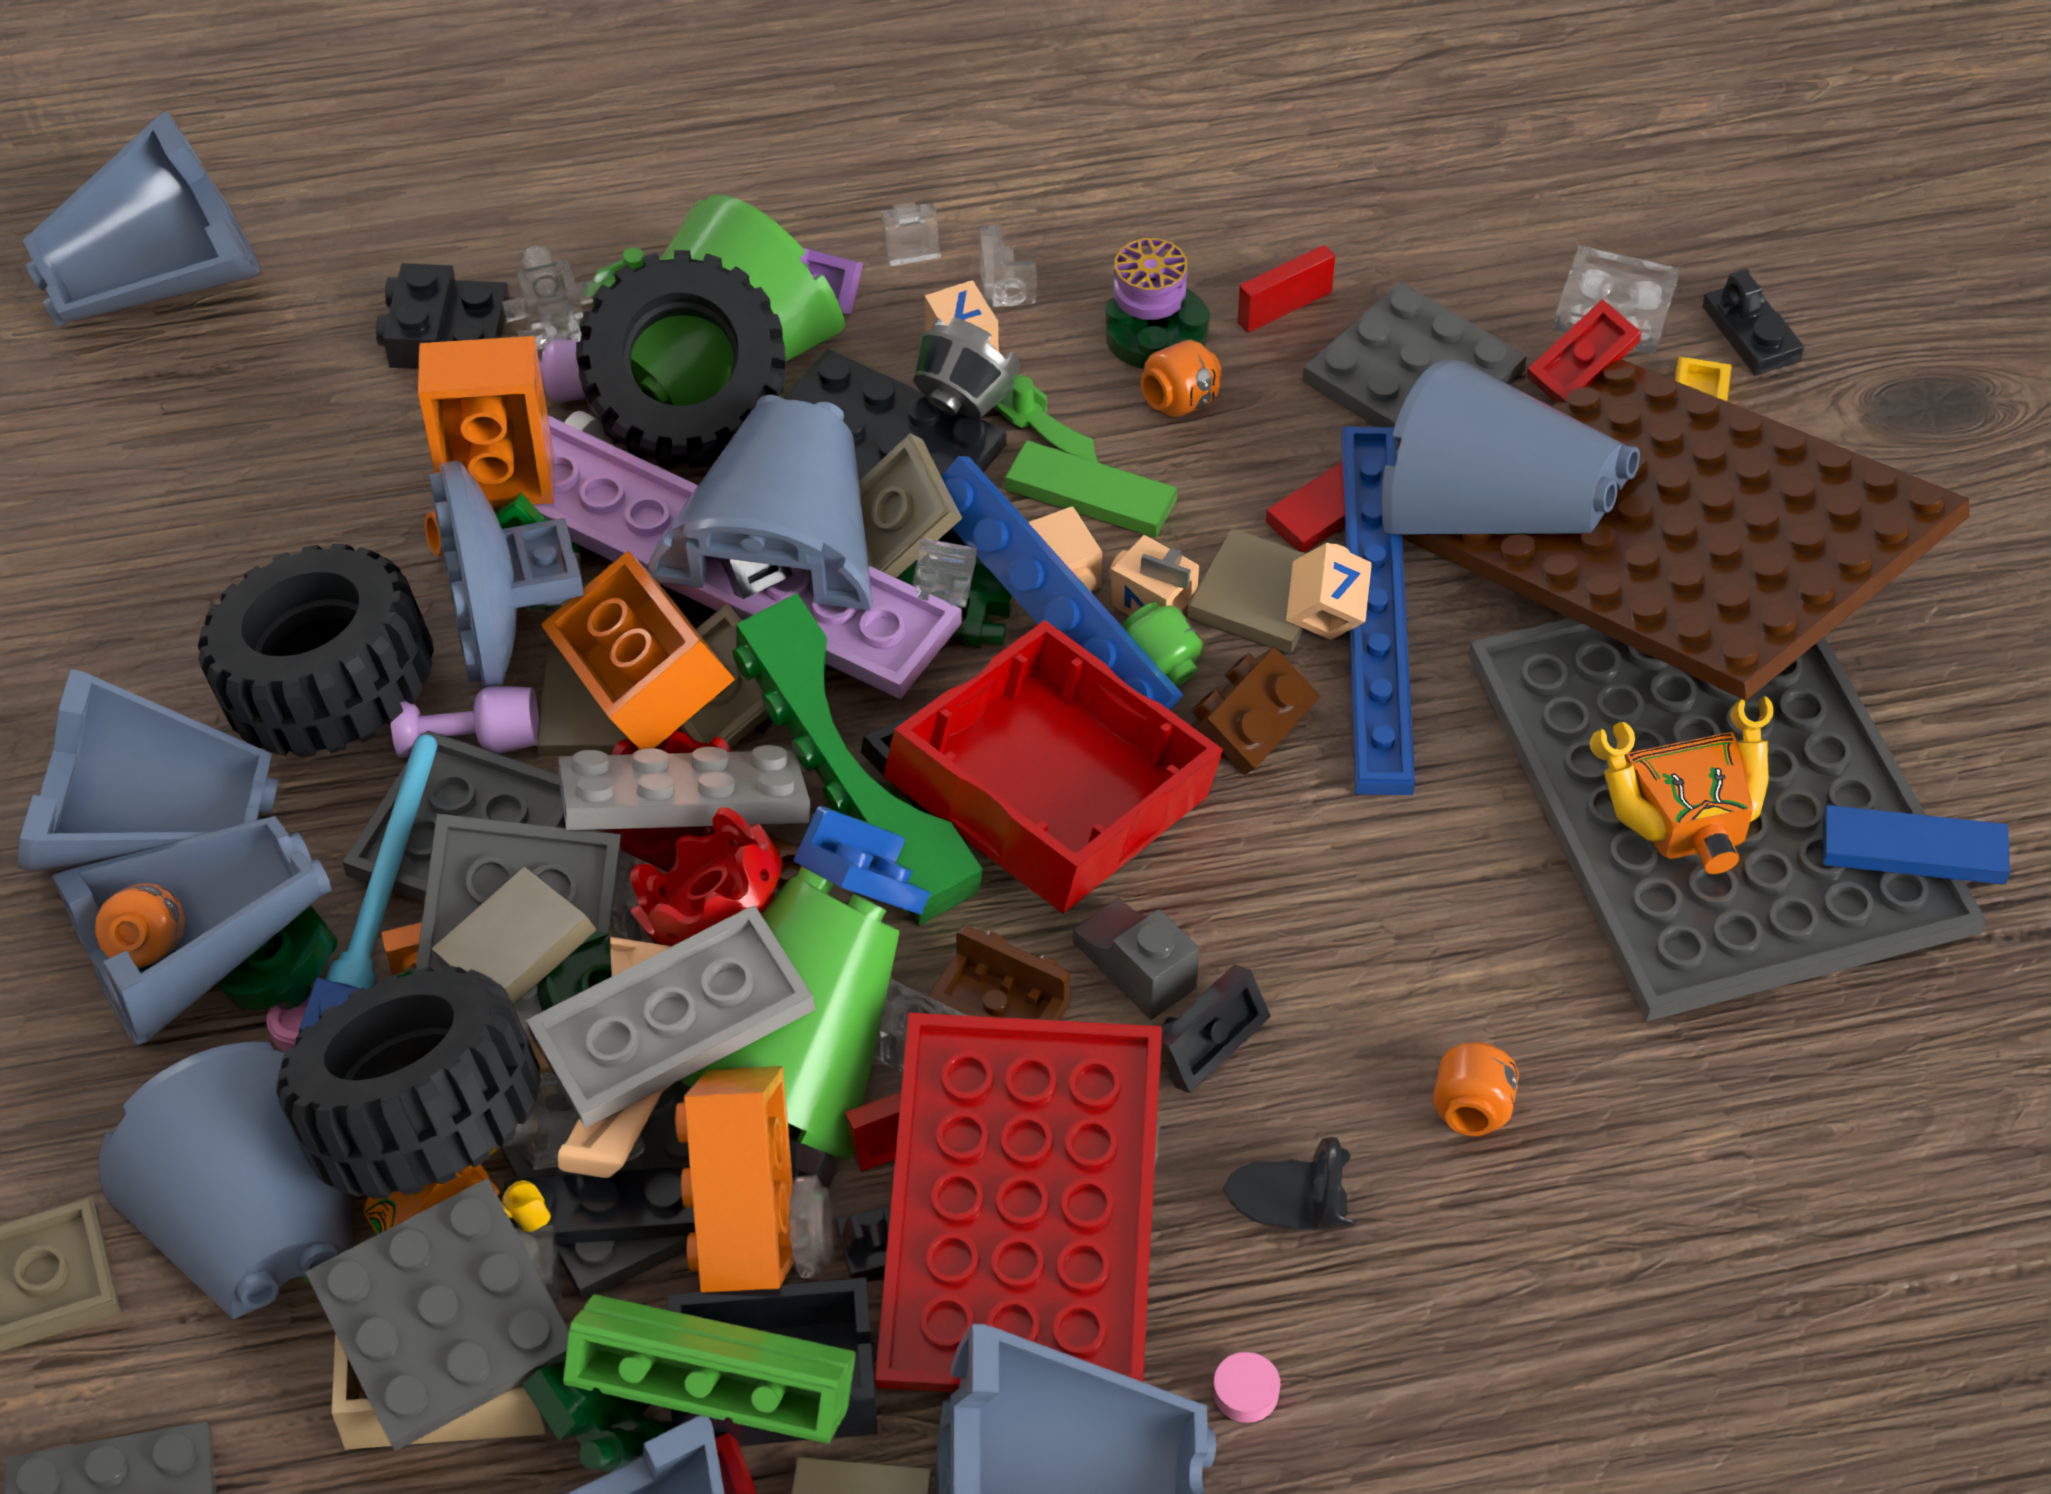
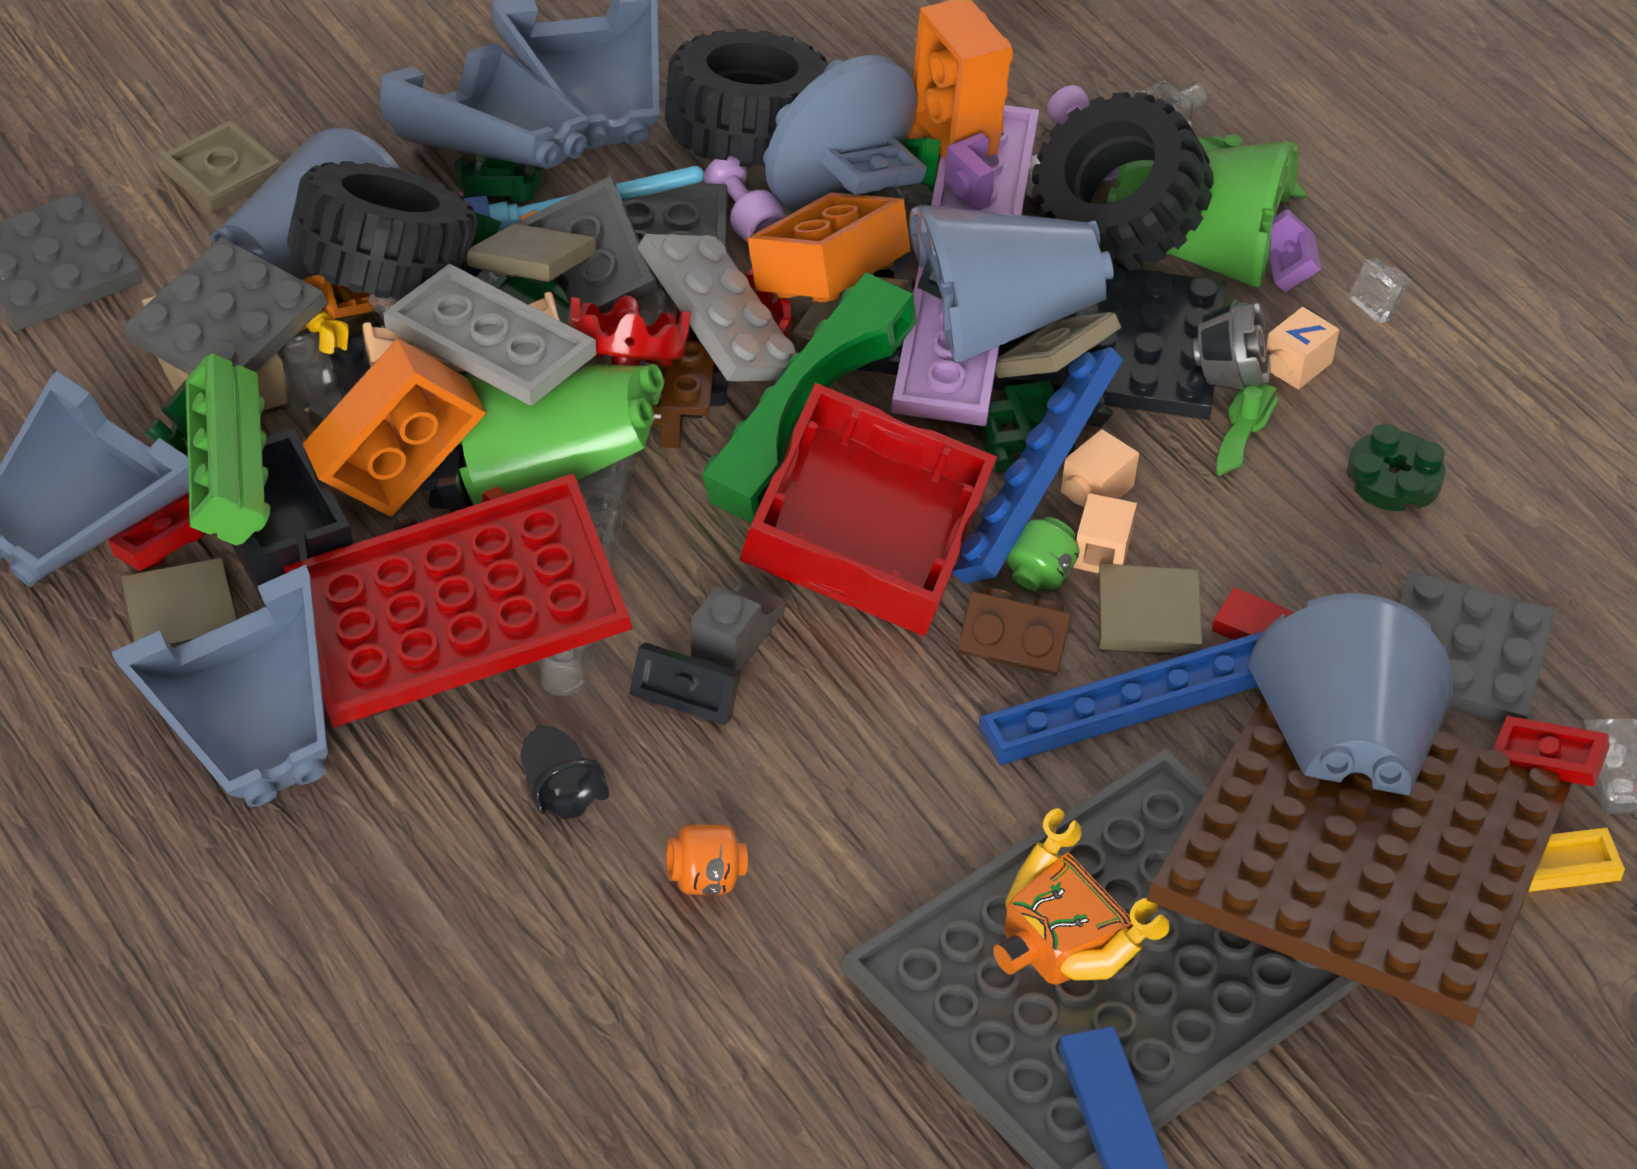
camera: 65 degrees right, 5 degrees down
orange head [95,883,186,968] -> none
black plate [376,263,510,369] -> none
clear gear [788,1175,833,1279] -> none
blue bracket [794,806,931,915] -> none
clear tile [912,538,977,607] -> none
reddish brown bracket [926,924,1070,1021] -> none
clear bracket [979,225,1037,307] -> none
bright green tile [1005,440,1177,538] -> none
medium lavender wheel [1114,238,1187,320] -> none
orange head [1140,340,1222,418] -> none
flat silver piece [1140,547,1191,590] -> none
bright pink tile [1213,1352,1280,1423] -> none
red tile [1237,245,1336,333] -> none
light nougat brick [1286,543,1372,640] -> none
none -> medium lavender bracket [944,133,994,210]

